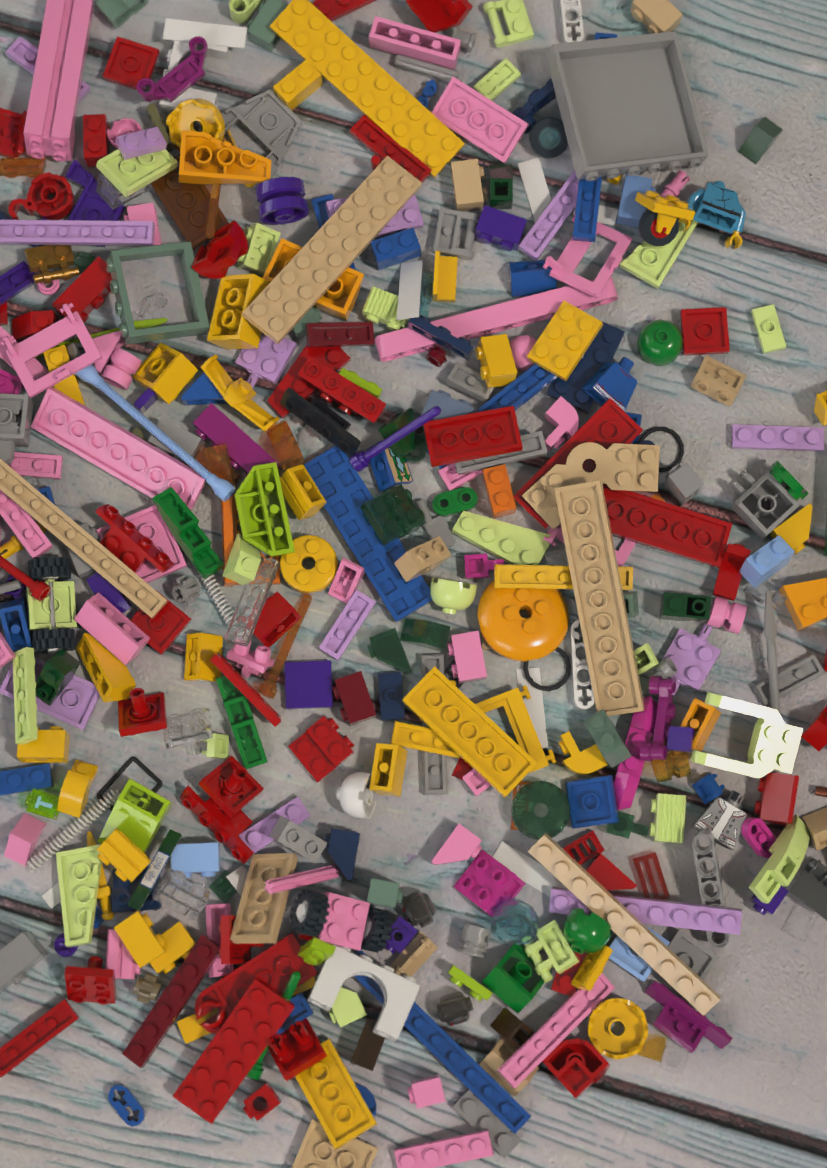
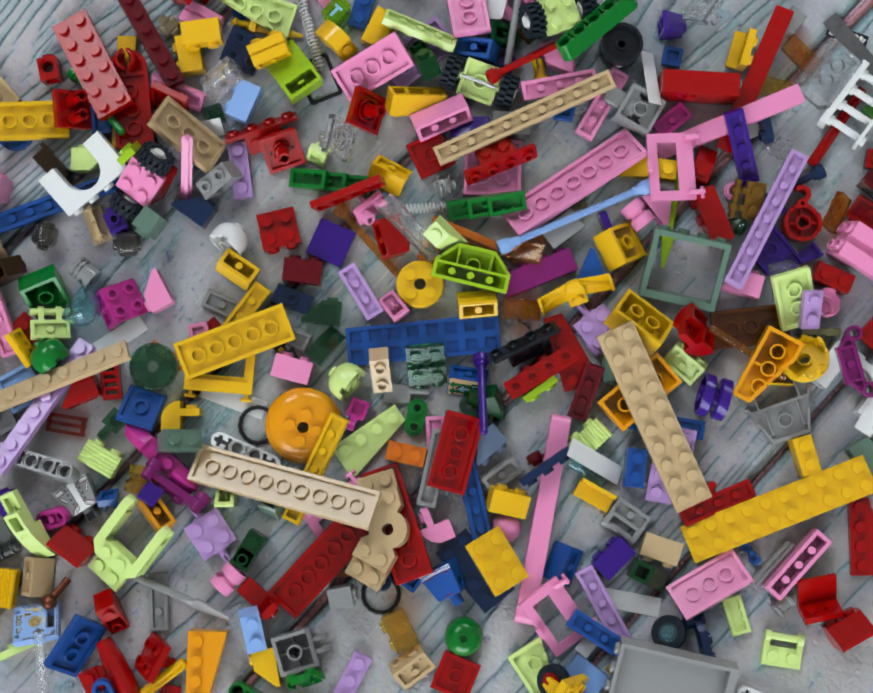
camera: 120 degrees right, 5 degrees up
sticker [128,829,182,911] -> none
lime plate [448,965,493,1002] -> none
light grey hinge [657,657,678,678] -> none
none -> bright pink plate [331,31,415,103]
none -> clear yellow brick [379,607,420,654]

